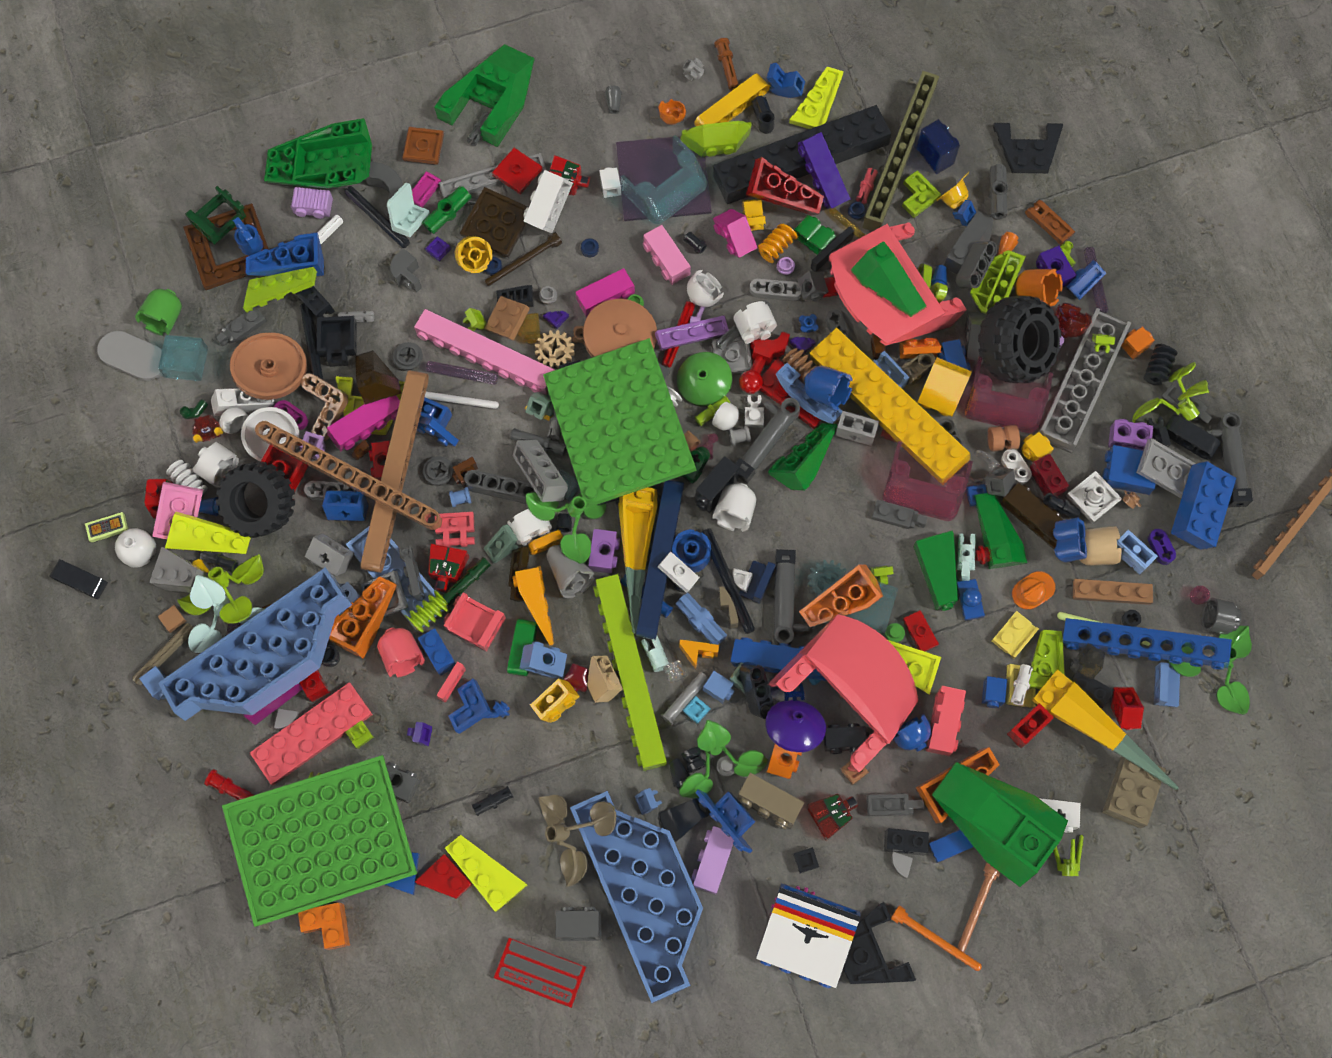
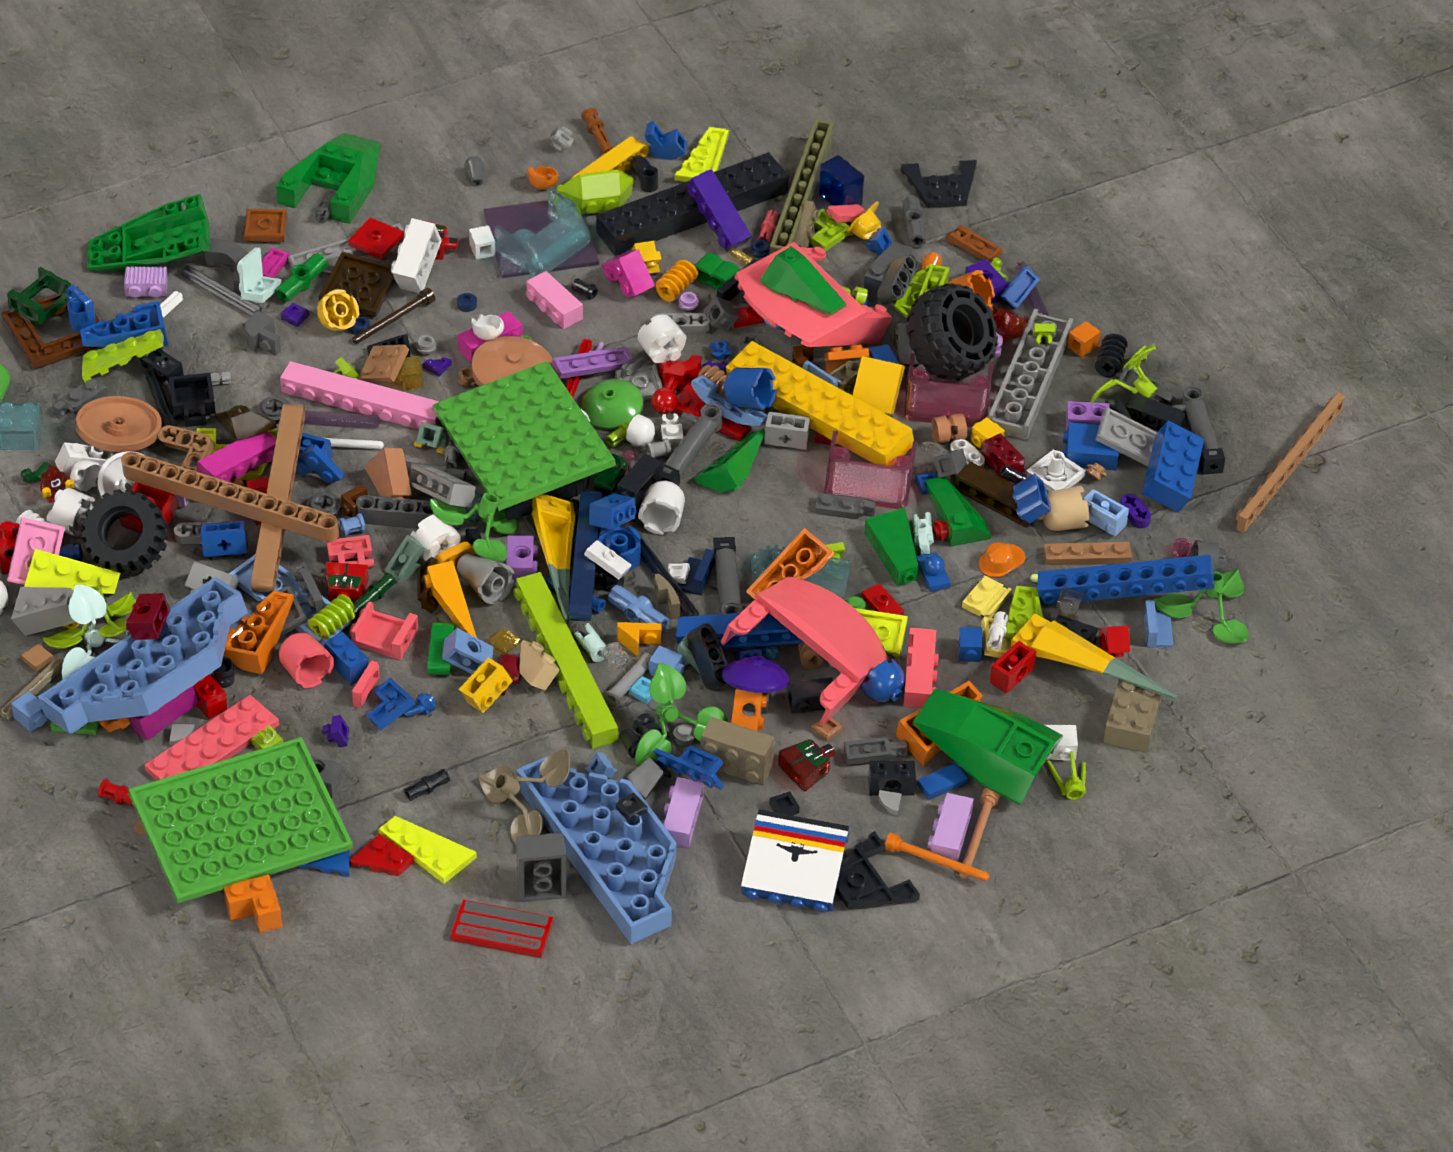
camera: 10 degrees left, 25 degrees down
tan gear [535,330,575,369] -> none
white cylinder [687,270,724,307] -> none
red wedge [746,157,824,216] -> none
none -> dark red brick [126,593,170,640]
none -> nougat slope [365,448,412,499]
none -> white hair [472,314,504,341]
none -> clear yellow tile [489,627,520,654]
none -> blue brick [589,493,636,529]
none -> black tile [615,793,648,822]
none -> dark tan hinge [794,201,819,248]
none -> coral tile [826,204,866,223]
none -> lavender brick [927,793,973,861]

